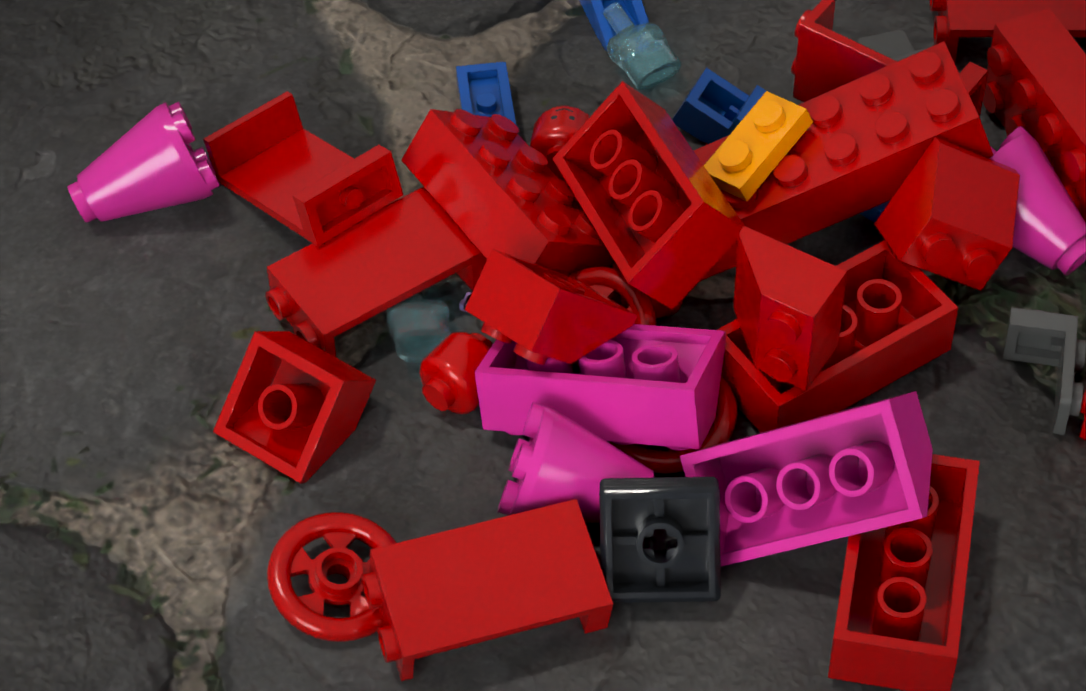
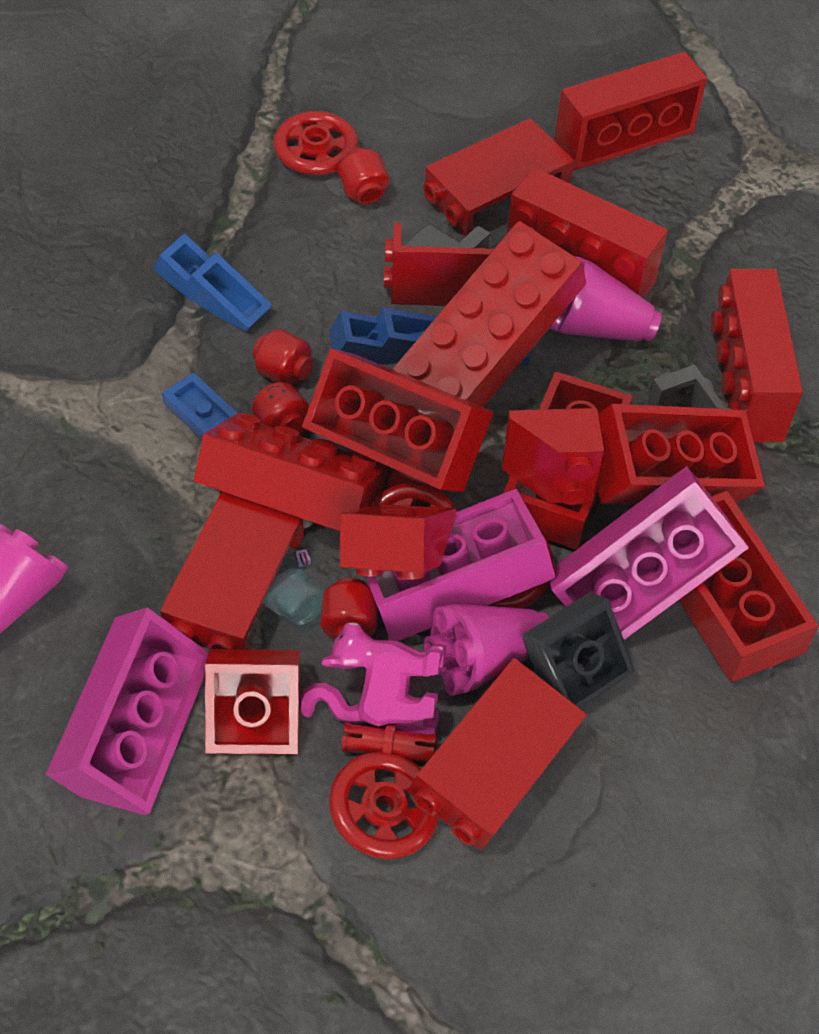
camera: 40 degrees left, 5 degrees up
red panel [203,91,403,247] -> none
clear light blue piece [603,2,681,90] -> none
light orange plate [704,91,813,202] -> none
red slope [874,137,1020,291] -> none
none -> dark pink slope [45,607,209,815]
none -> red head [253,329,313,386]
none -> dark pink animal [299,623,447,734]
none -> red pin [341,723,437,762]
none -> red brick [597,404,765,504]

